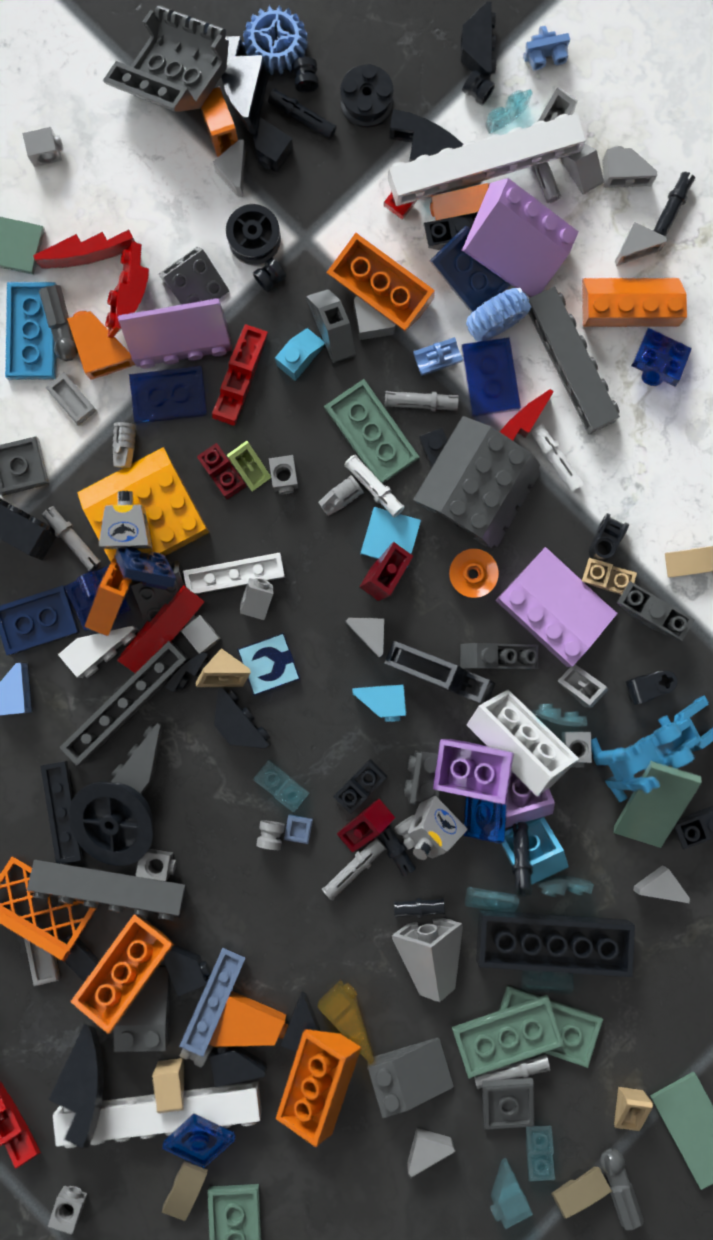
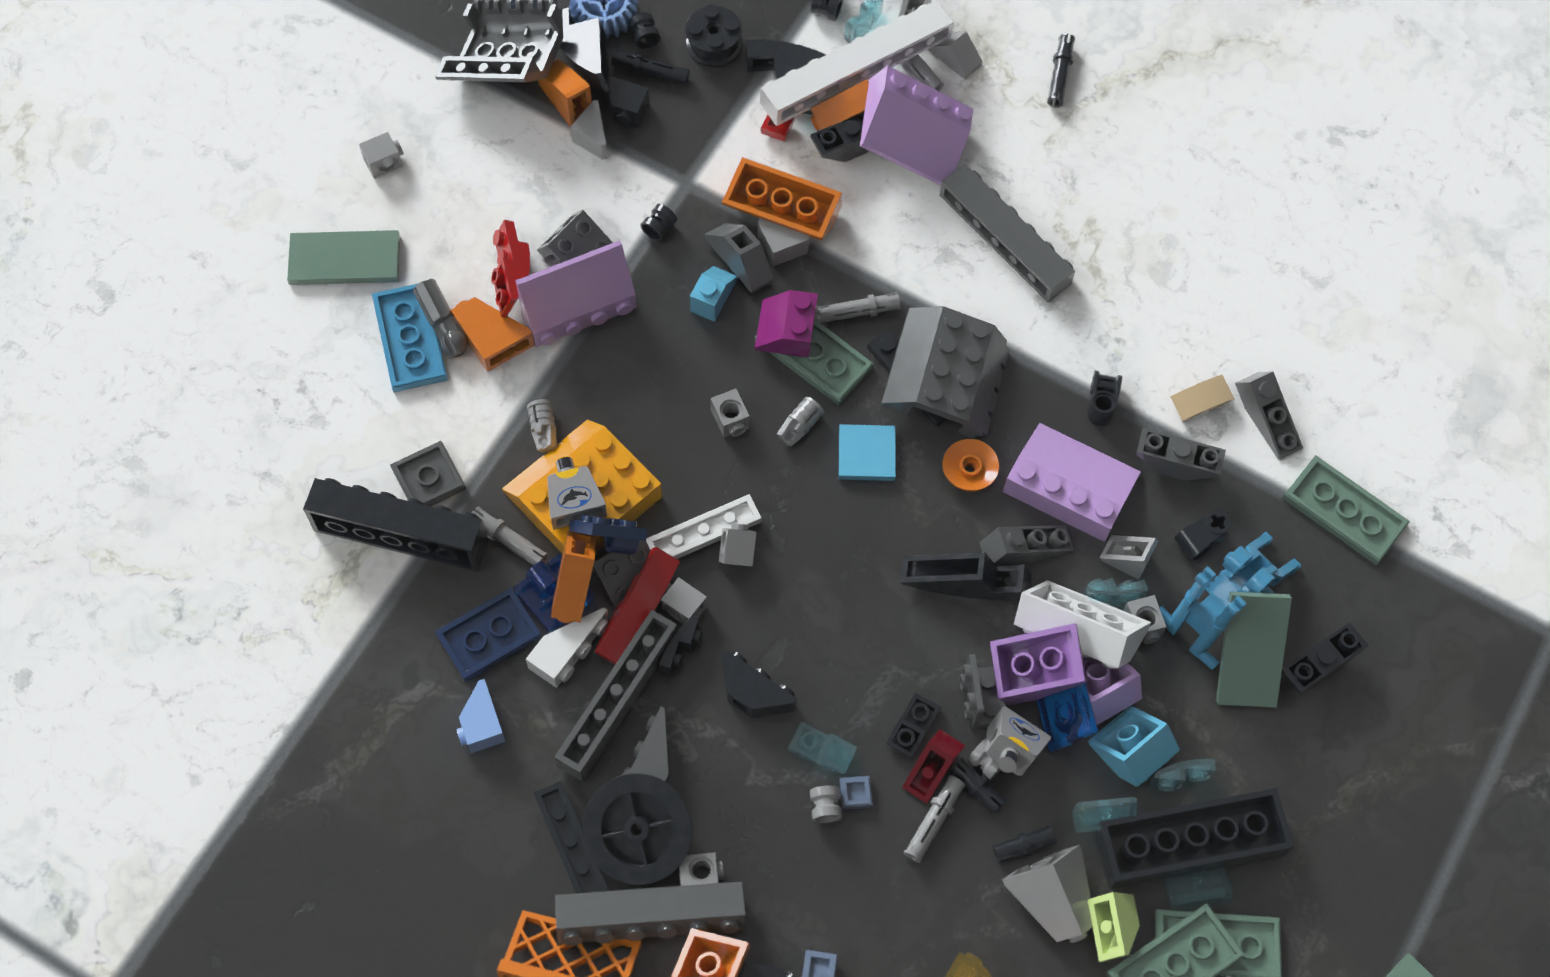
camera: 15 degrees left, 20 degrees down
red slope [33,229,135,269] -> none
light grey tile [46,372,97,426] -> none
clear blue tile [129,366,208,424] -> none
tan slope [196,648,251,687] -> none
dark red slope [197,443,247,500] -> none
red slope [212,324,268,426] -> none
black wheel [226,204,281,265] -> none
yellowish green slope [227,441,271,491] -> none
medium azure tile [237,633,300,696] -> none
white pin [344,455,405,518] -> none
light grey slope [345,618,384,658] -> none
medium azure slope [352,685,406,722] -> none
dark red slope [359,542,413,601] -> none
medium blue hips [413,337,463,376] -> none
dark blue plate [430,226,510,313] -> none
clear blue tile [461,337,521,417] -> none
light blue gear [466,288,531,341] -> none
red slope [499,389,554,441] -> none
black pin [512,822,533,897] -> none
white pin [530,424,584,492] -> none
orange slope [582,278,687,327] -> none
tan slope [582,558,637,595] -> none
light grey slope [602,146,657,188] -> none
light grey slope [615,222,667,266] -> none
clear blue plate [631,328,692,387] -> none
light grey slope [633,865,690,903] -> none
none -> magenta slope [755,290,818,358]
none -> yellowish green slope [1087,892,1140,962]

